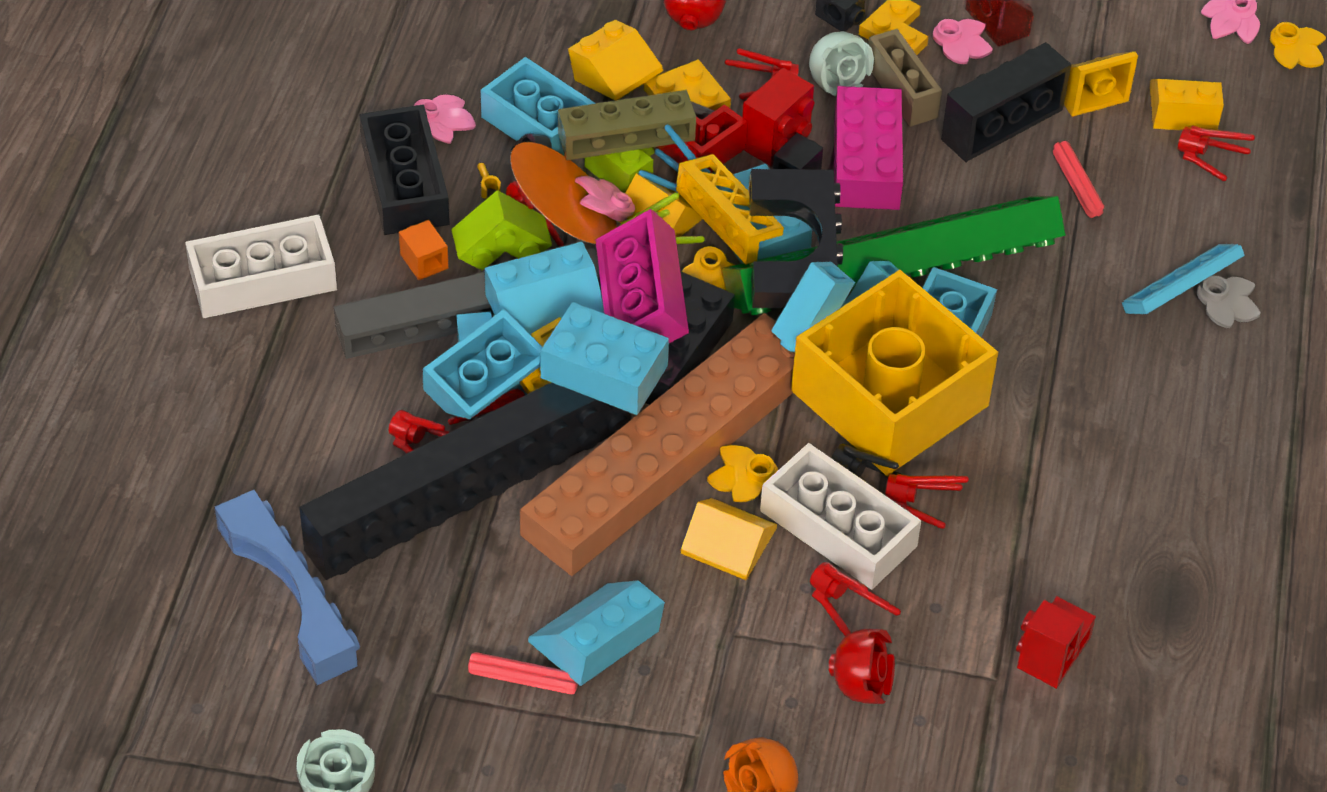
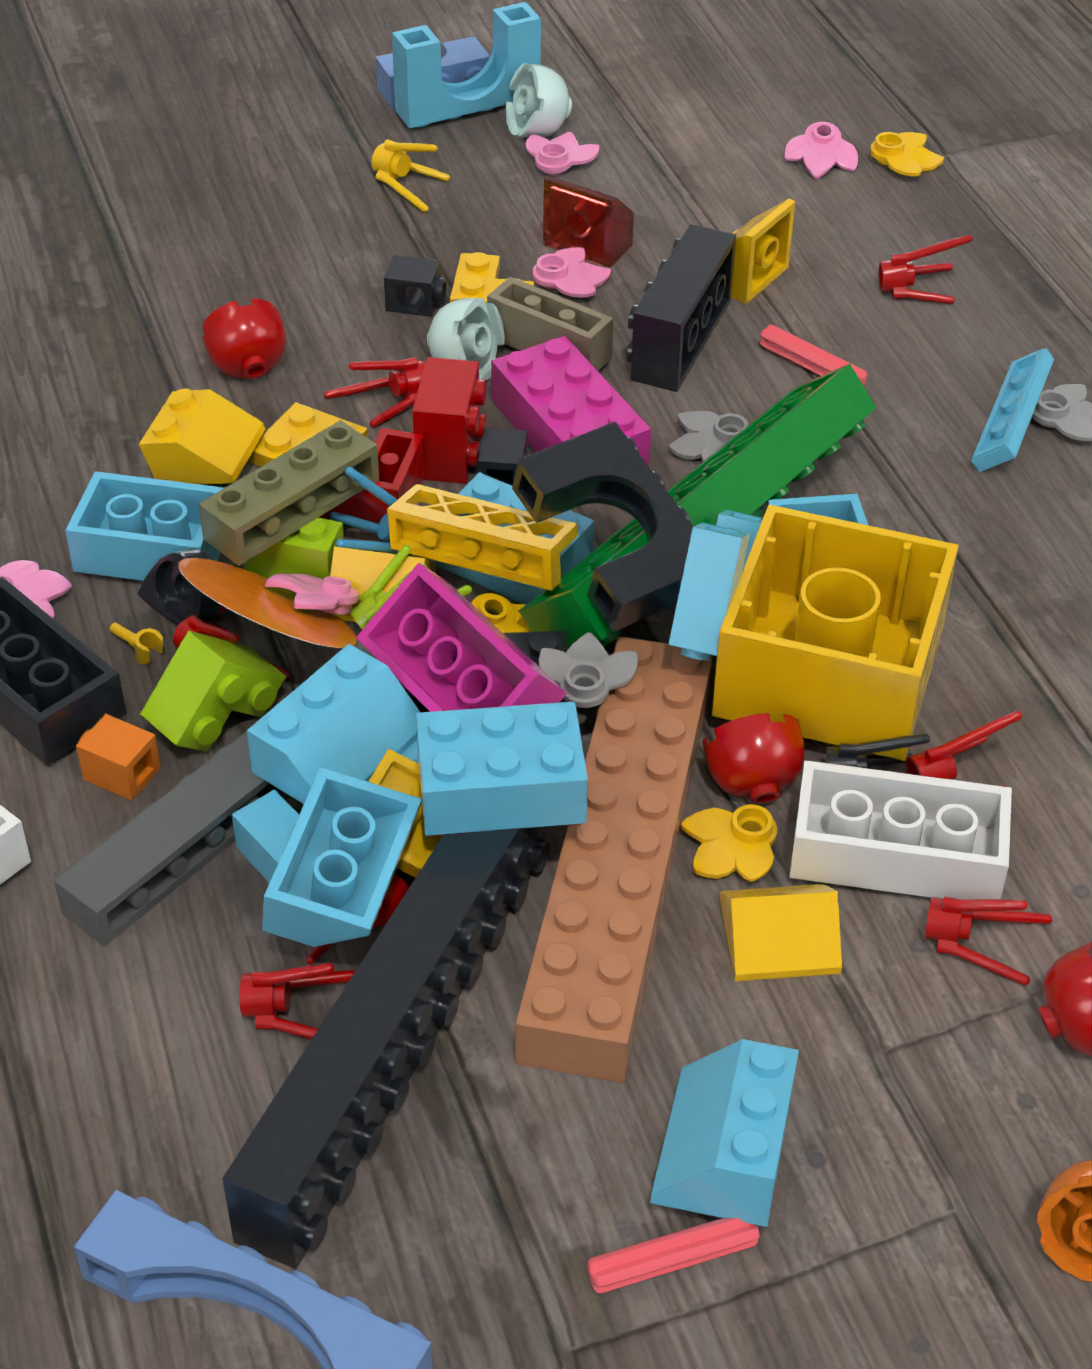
camera: 30 degrees left, 5 degrees down
yellow slope [1150,79,1224,130] -> none
none -> light grey plate [539,633,638,708]
none -> light grey plate [669,411,748,462]
none -> red cylinder [702,713,805,804]

